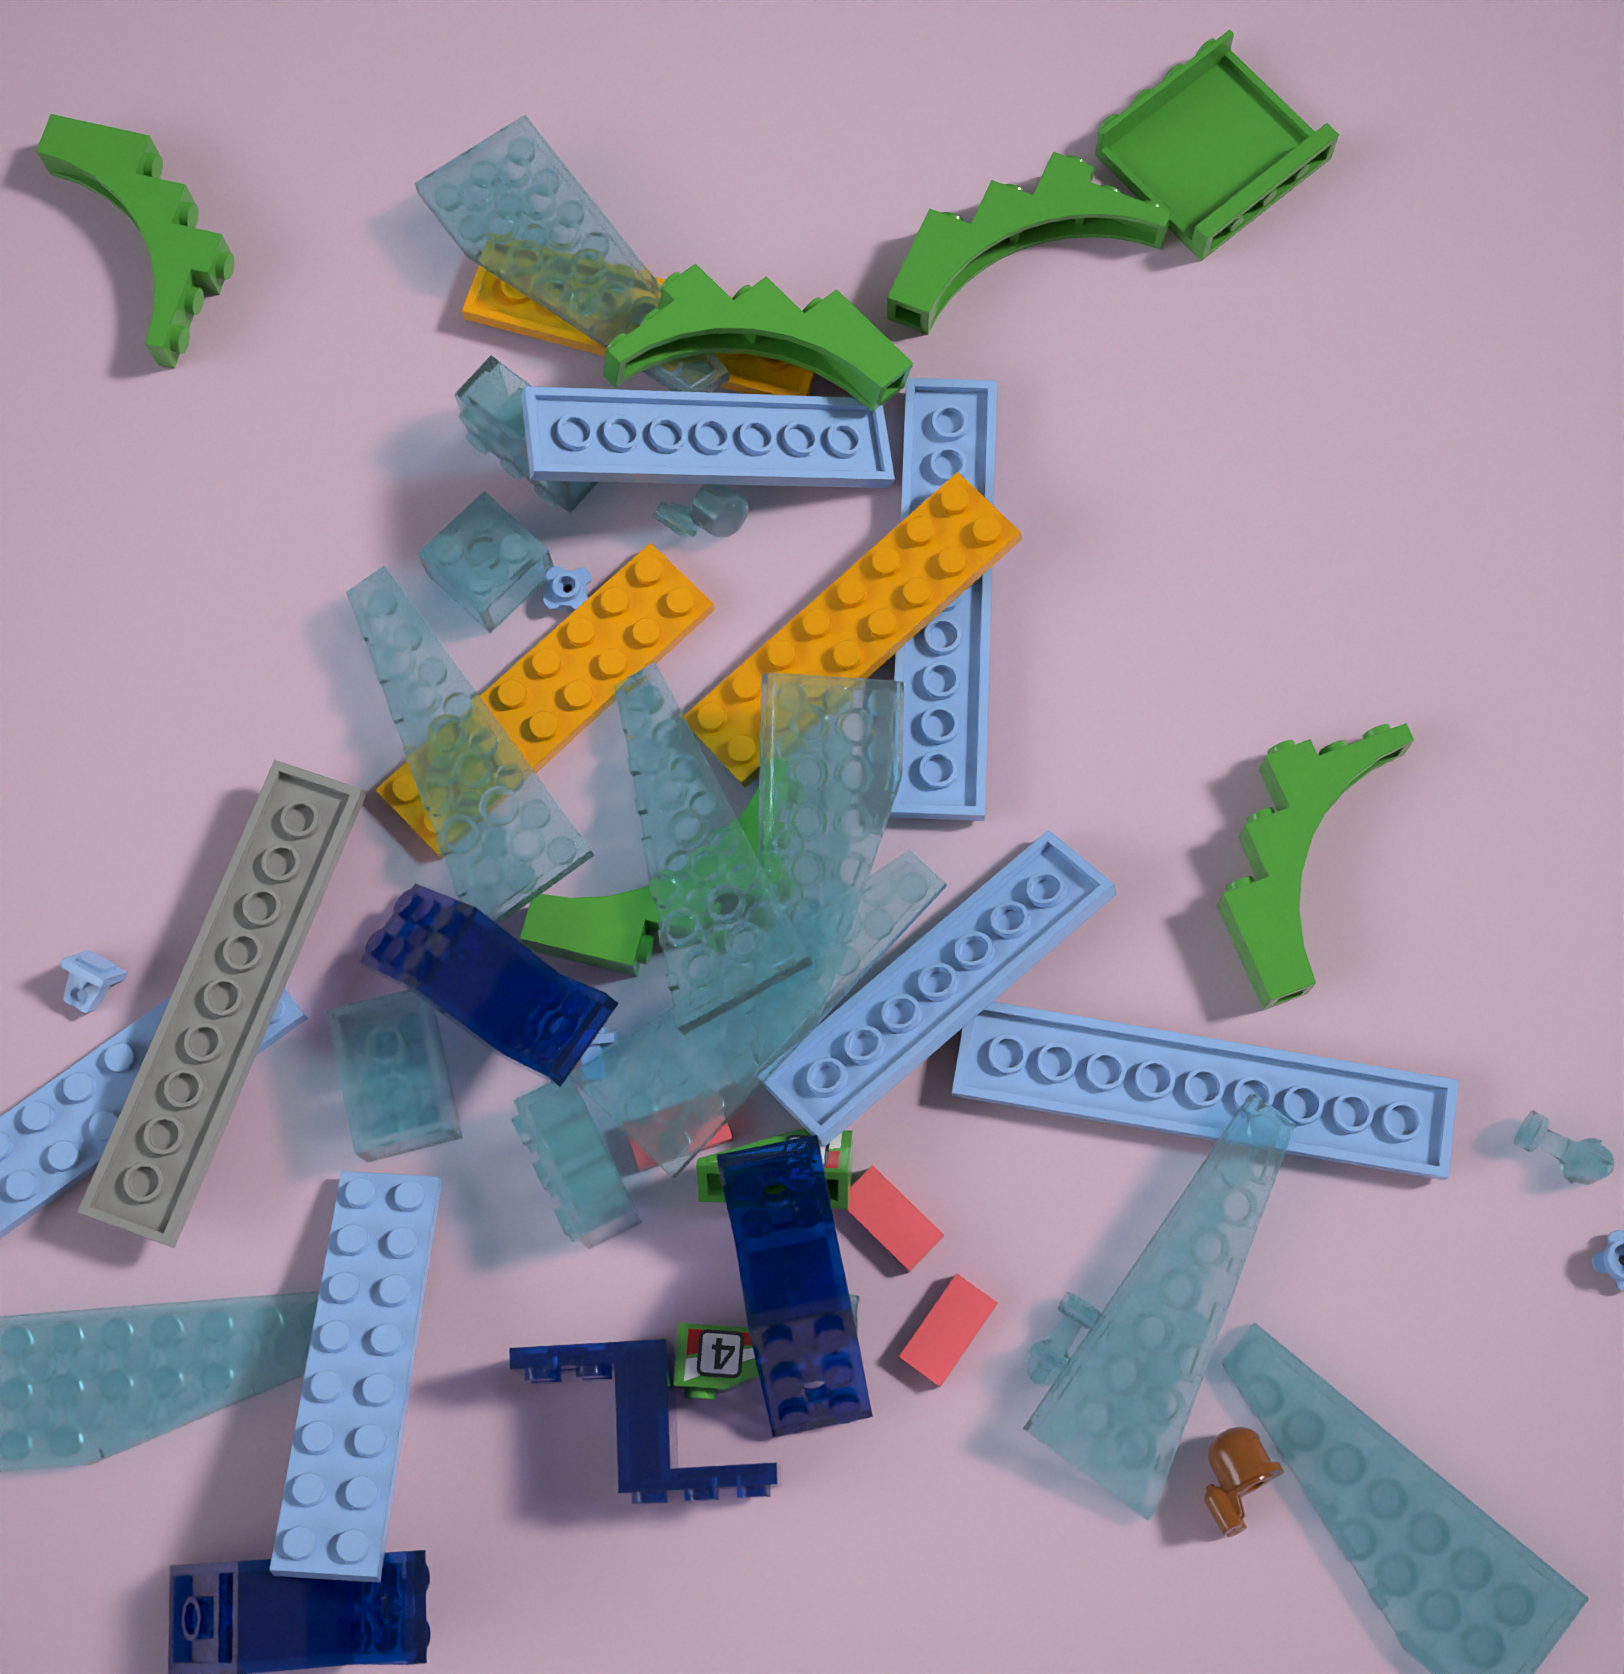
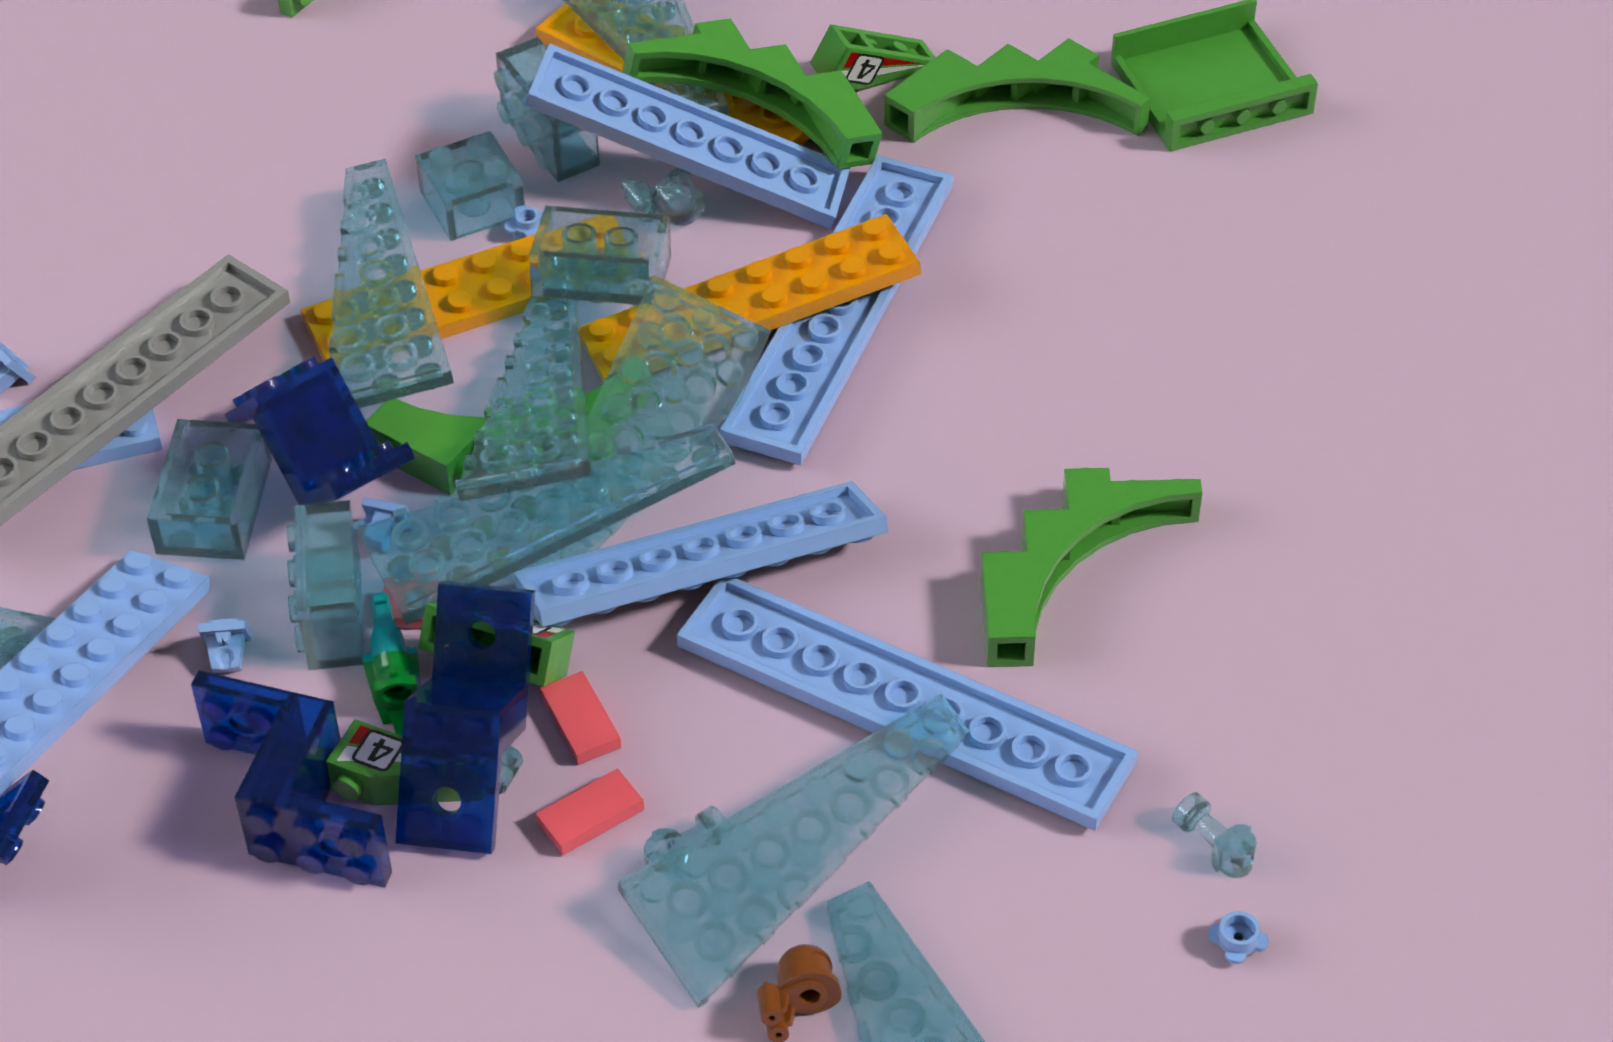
camera: 15 degrees right, 25 degrees down
none -> light blue brick [198,618,252,673]
none -> green animal [362,592,421,739]
none -> clear light blue brick [529,205,671,307]
none -> bright green slope [810,24,936,91]

